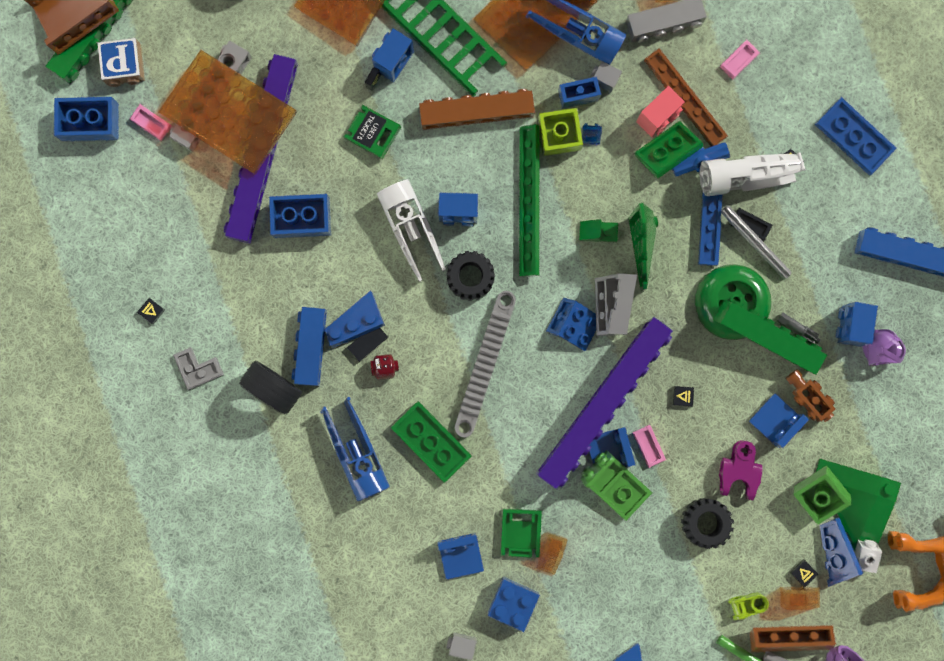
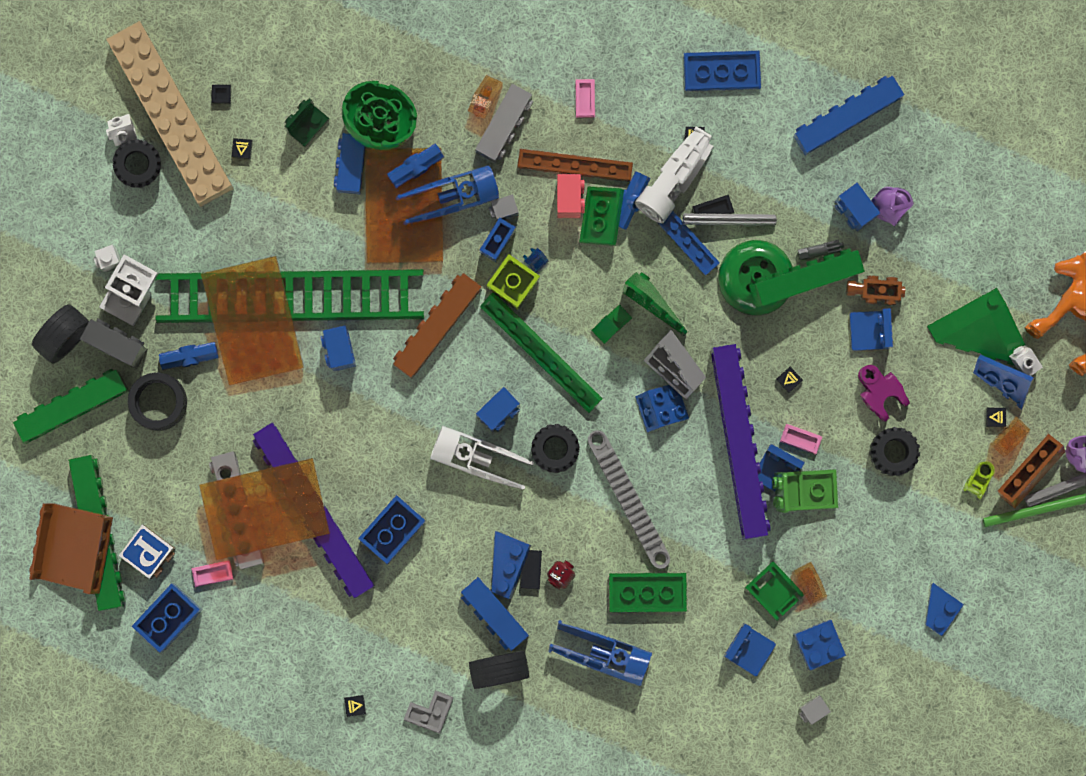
camera: 45 degrees left, 0 degrees up
container [343,105,402,160] -> none
black tile [365,67,381,91] -> none
bright green brick [793,465,851,525] -> none

